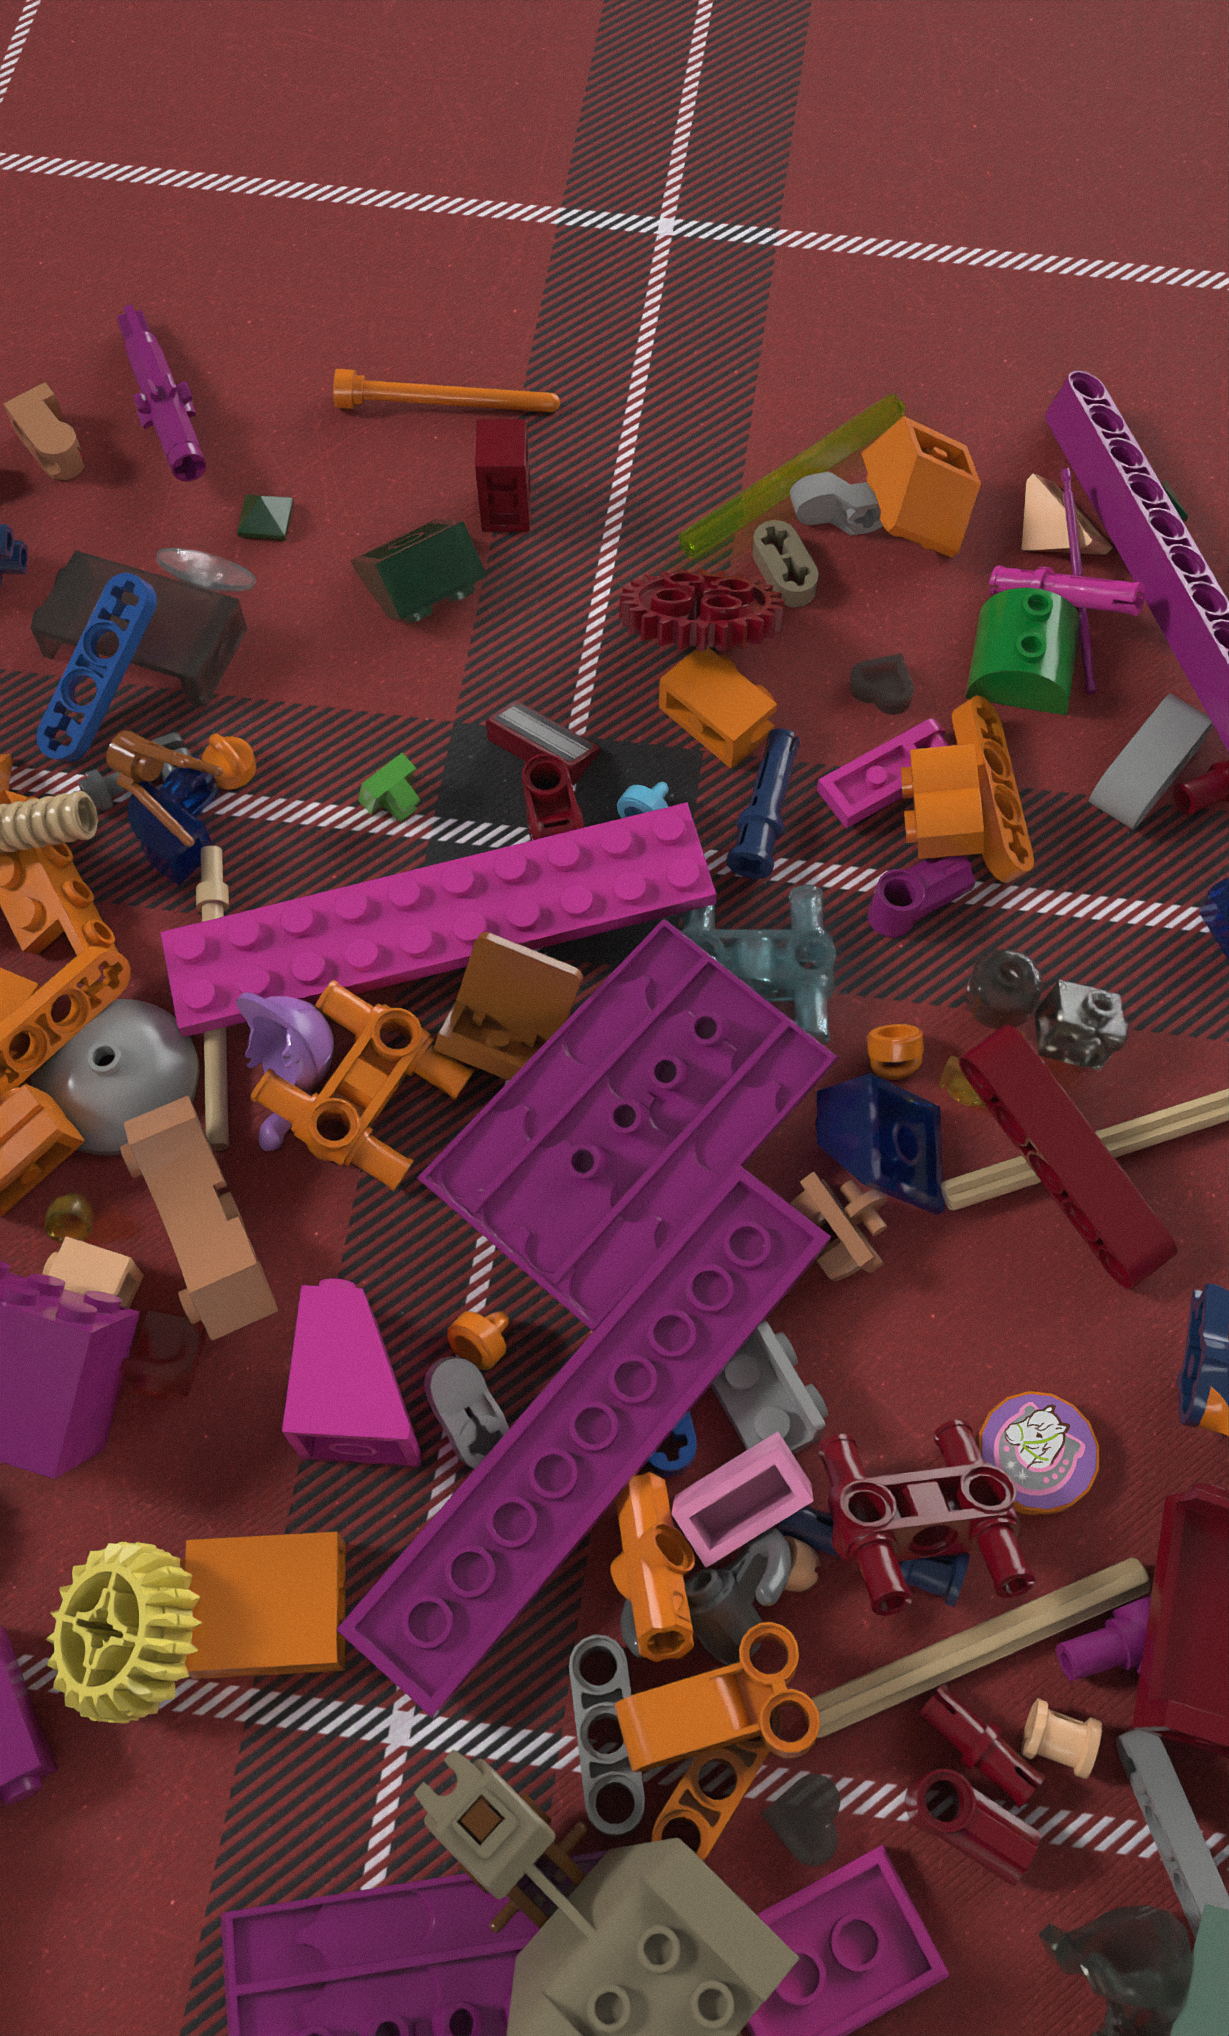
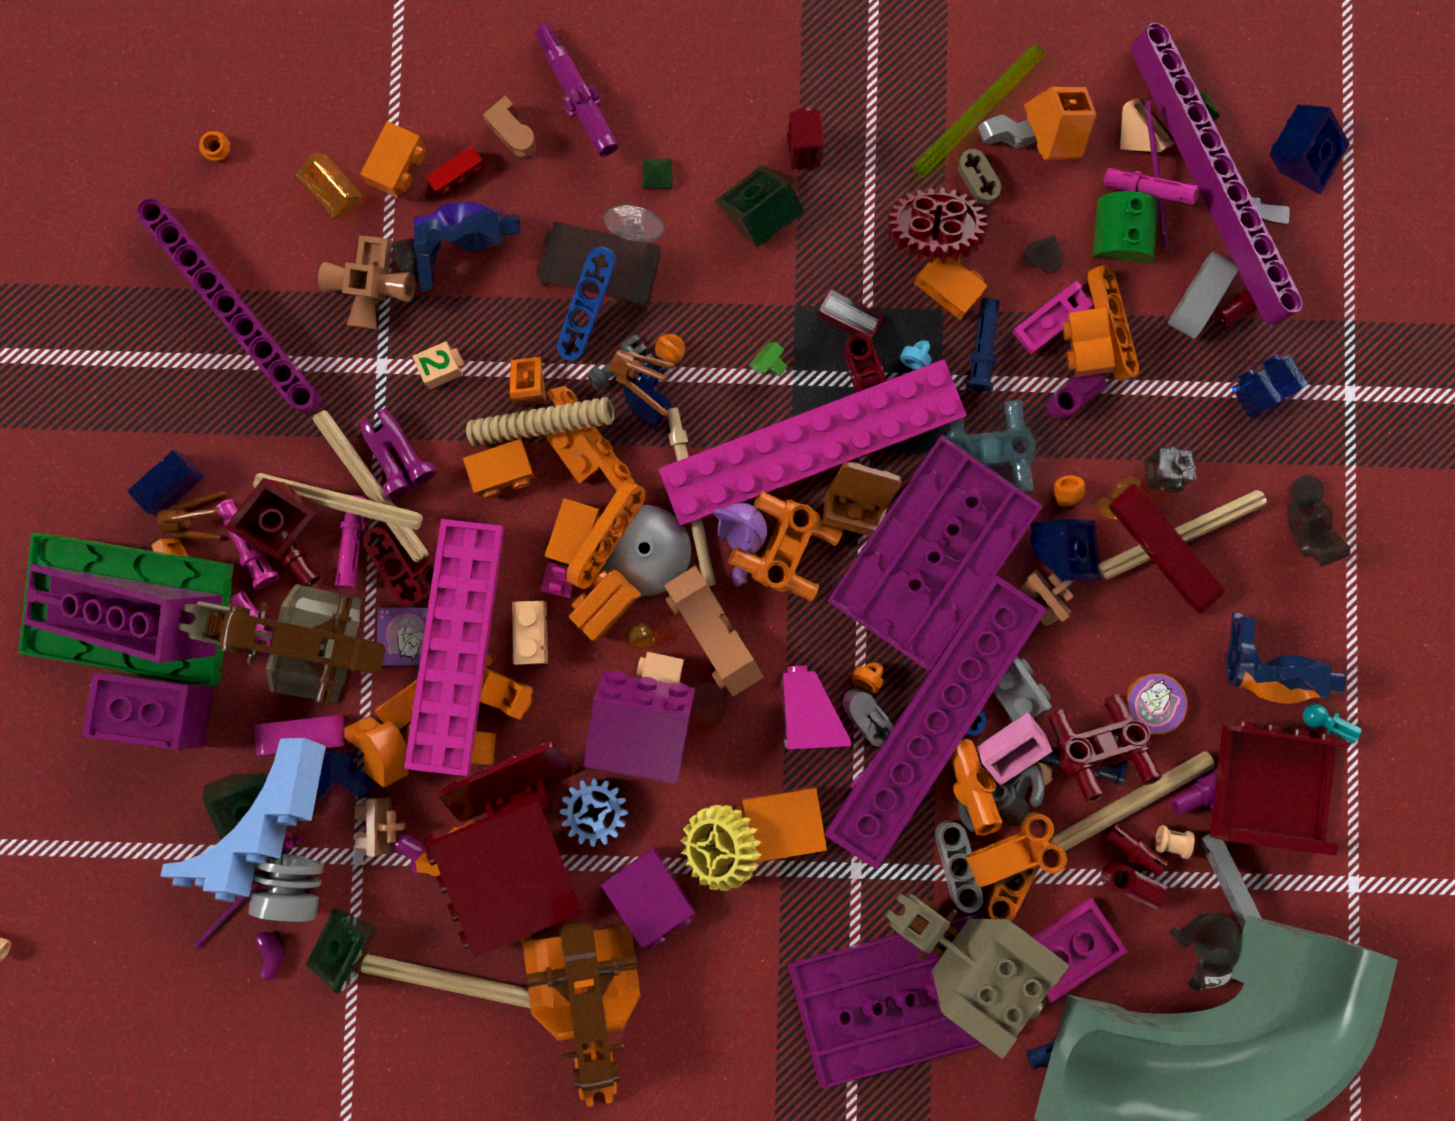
camera: 10 degrees left, 20 degrees up
orange piece [333,369,560,412] -> none
clear smoke tile [760,1774,840,1867] -> none
clear smoke head [965,949,1043,1030] -> none

